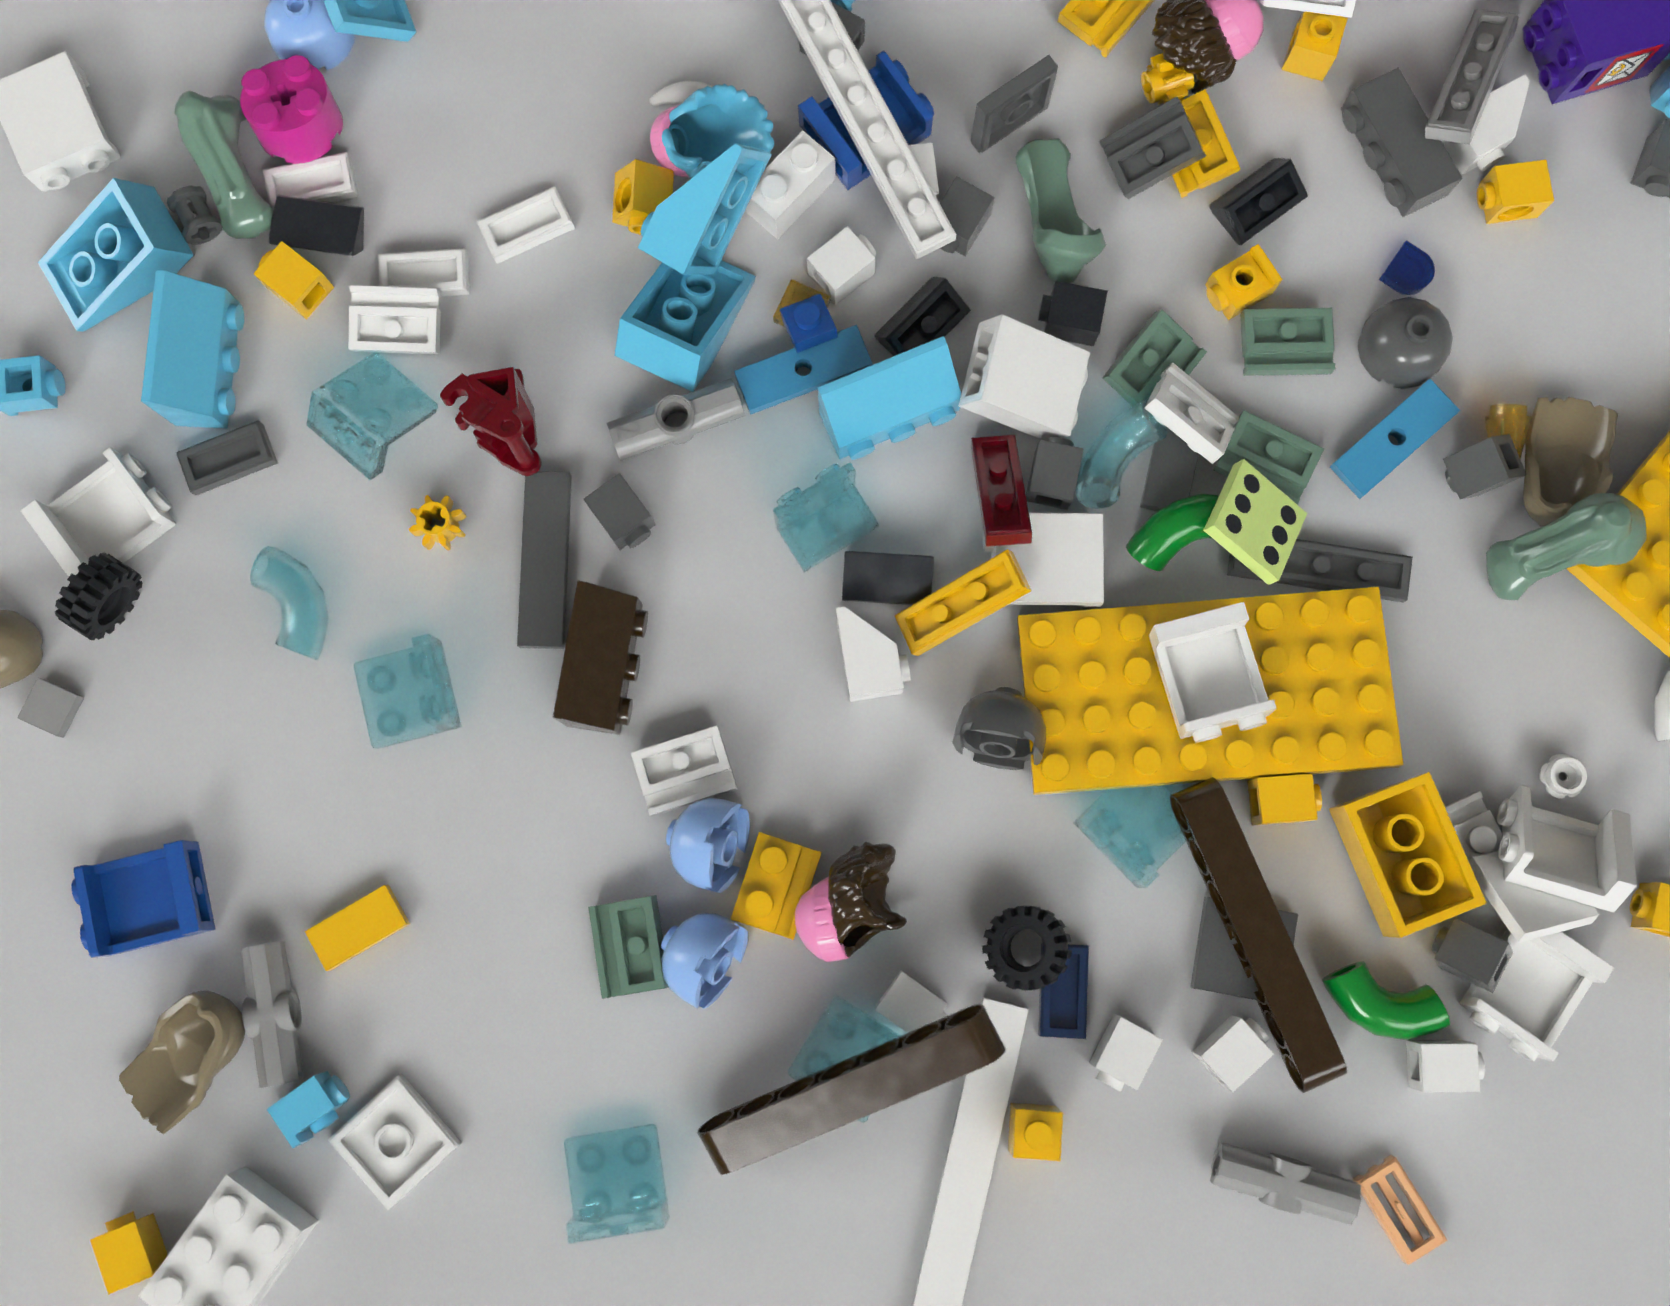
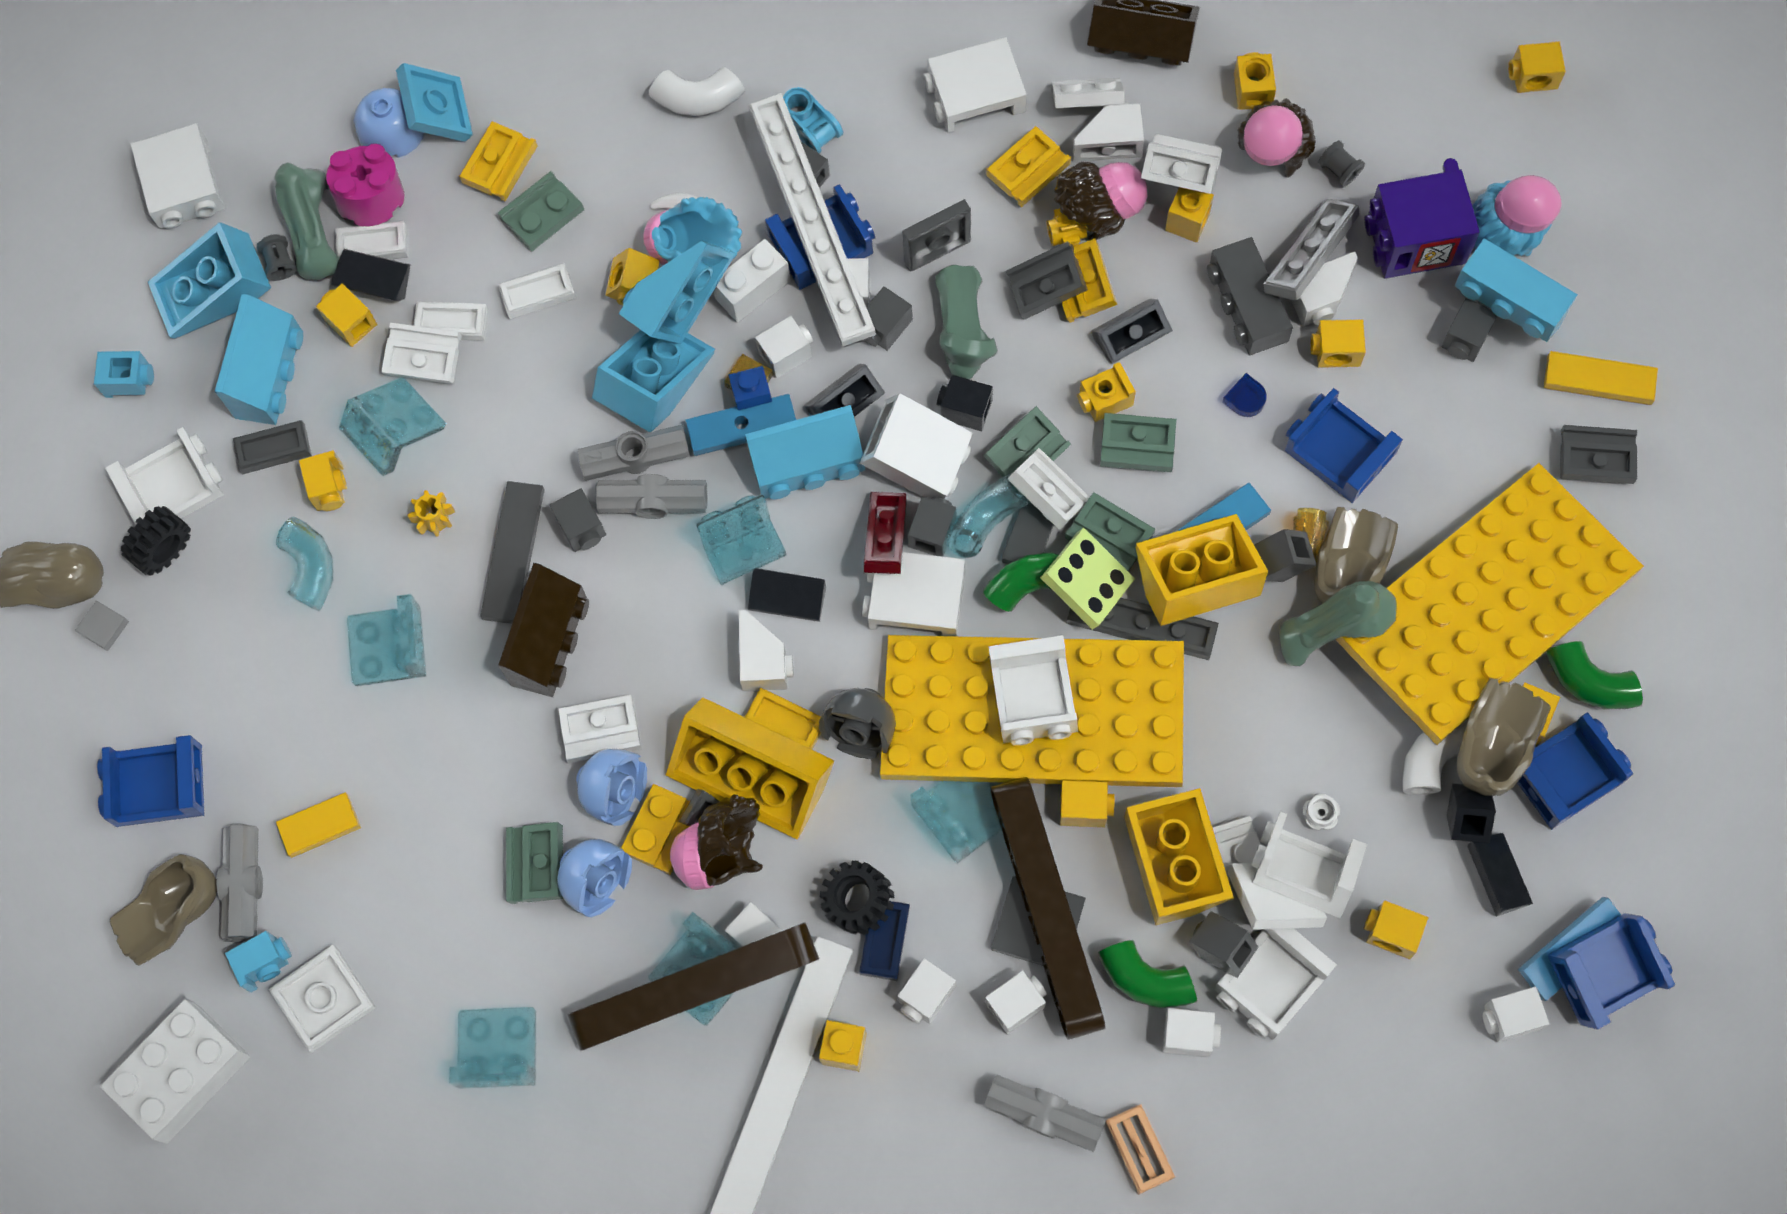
camera: 10 degrees right, 10 degrees down
yellow brick [90,1211,168,1295] -> none
dark red piece [440,367,542,476] -> none
yellow tile [894,549,1032,656] -> none
dark grey cylinder [1357,297,1453,389] -> none
none -> yellow brick [299,450,347,511]
none -> yellow plate [459,121,538,202]
none -> sand green plate [498,171,584,252]
none -> light grey piece [596,474,708,519]
none -> yellow slope [666,697,835,839]
none -> dark grey tile [679,789,721,826]
none -> yellow tile [745,687,821,750]
none -> yellow slope [1135,514,1268,626]
none -> blue panel [1285,388,1403,504]

